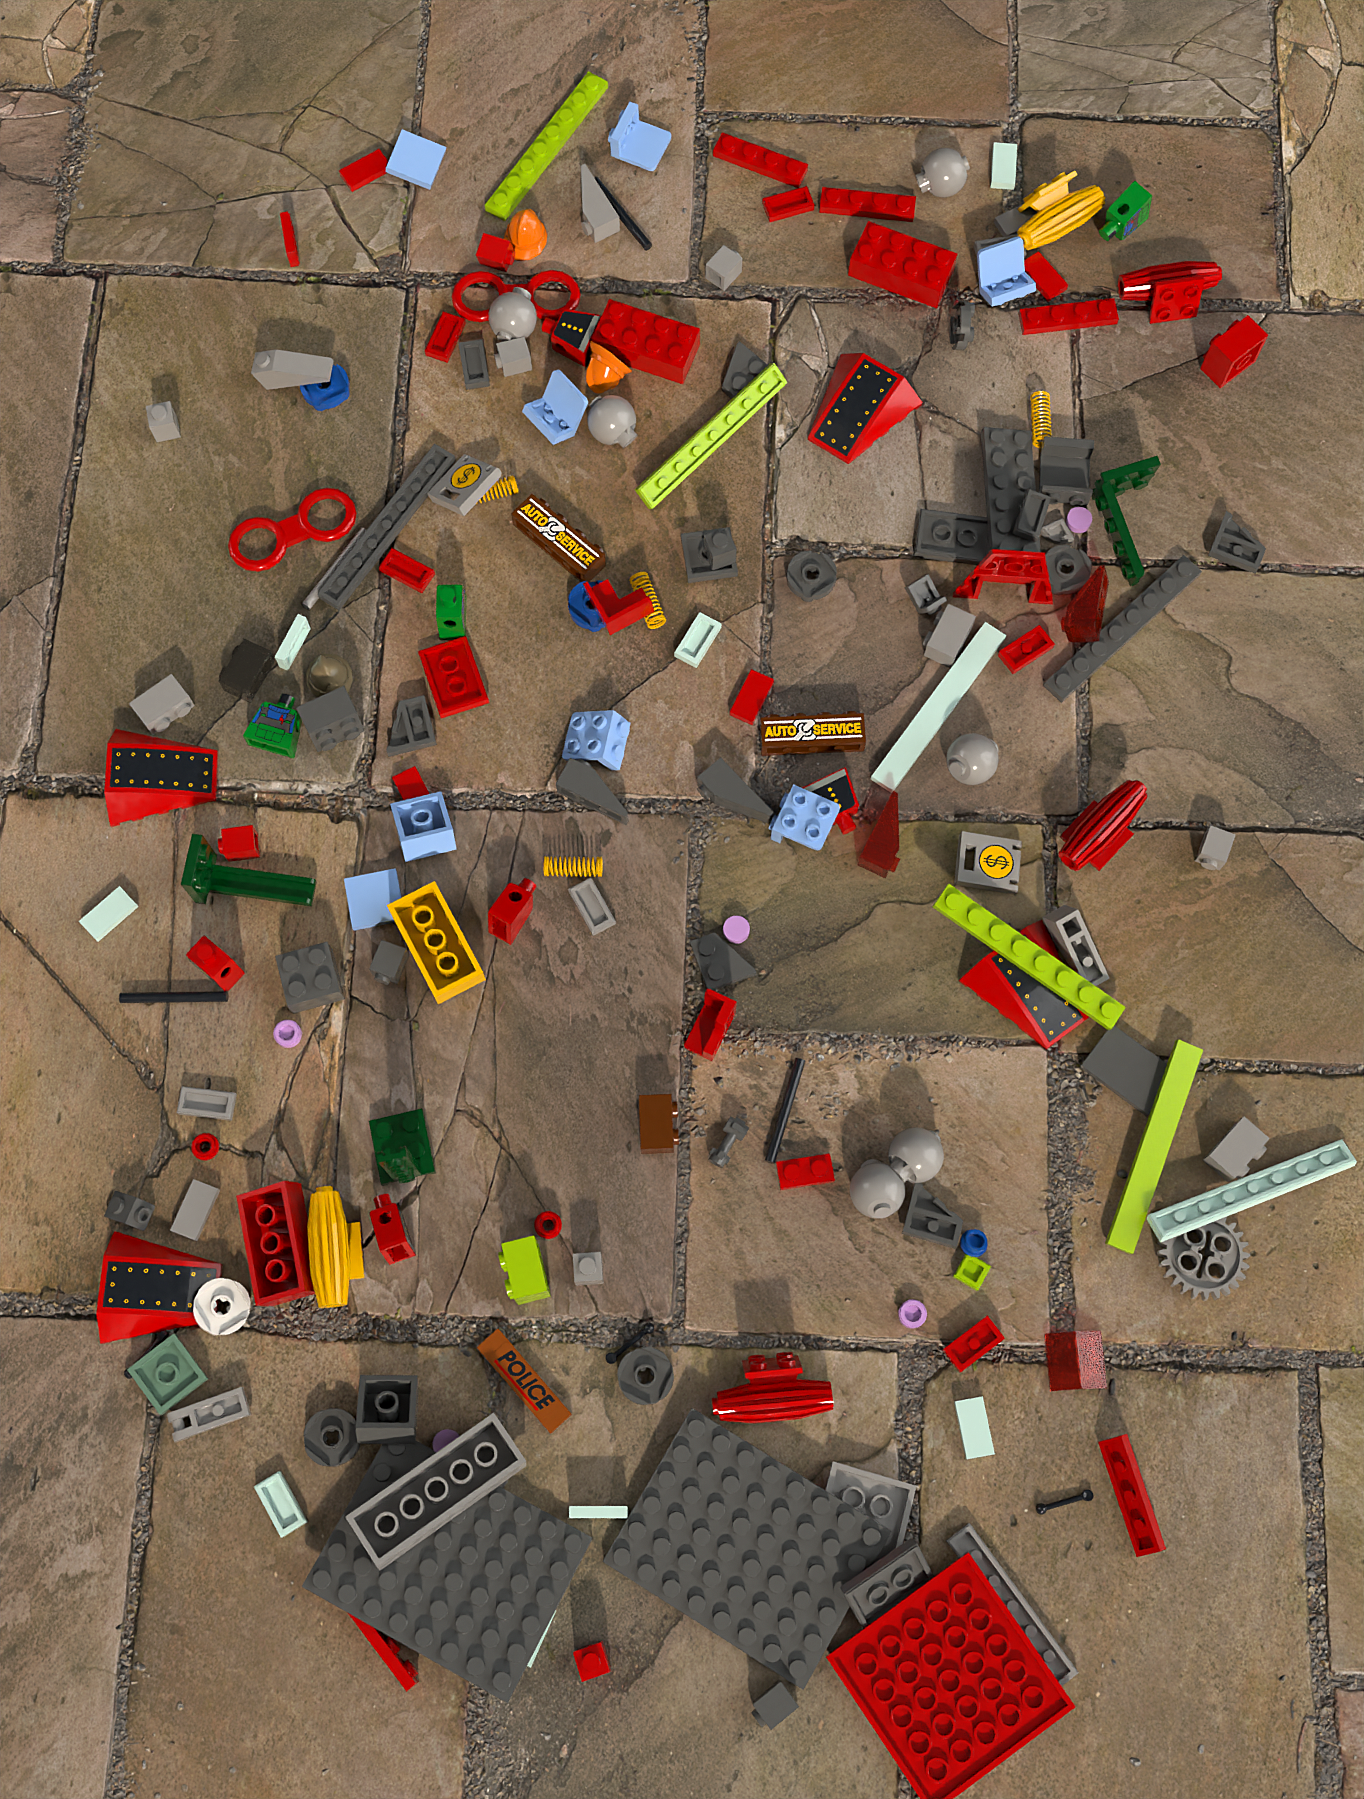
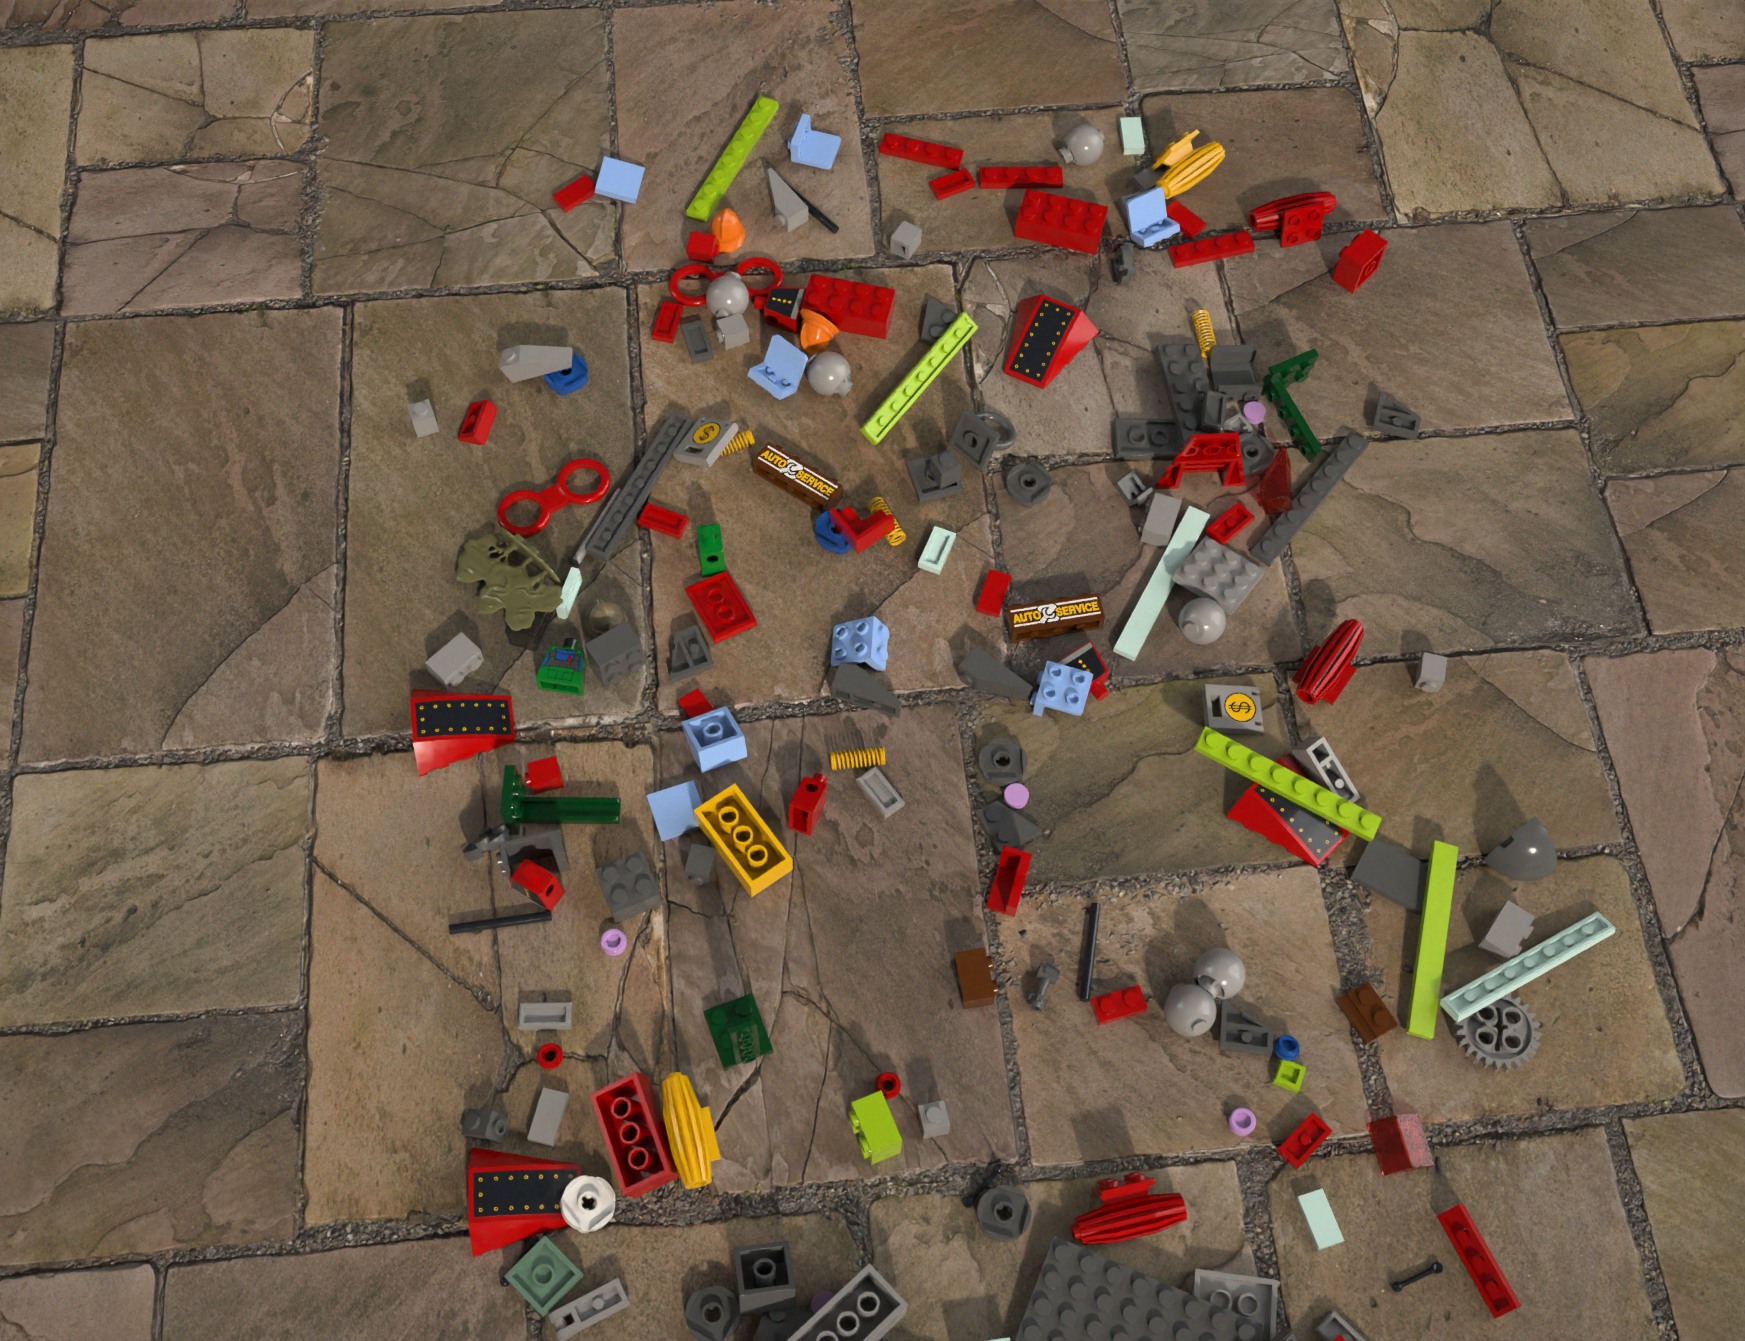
camera: 10 degrees left, 10 degrees down
light aqua tile [79,886,139,942] -> none
red tile [280,211,300,267] -> none
red torso [369,1194,416,1265] -> none
dark orange tile [477,1329,572,1434] -> none
clear red slope [858,791,901,879] -> none
green torso [1099,181,1152,241] -> none
none -> olive plant [455,527,563,631]
none -> red slope [458,400,497,445]
none -> dark grey plate [460,823,512,862]
none -> dark grey panel [496,829,570,883]
none -> dark grey tile [949,408,1017,471]
none -> dark grey plate [978,738,1027,786]
none -> light grey plate [1171,536,1265,616]
none -> reddish brown plate [1336,981,1398,1046]
none -> dark grey brick [1483,816,1557,881]

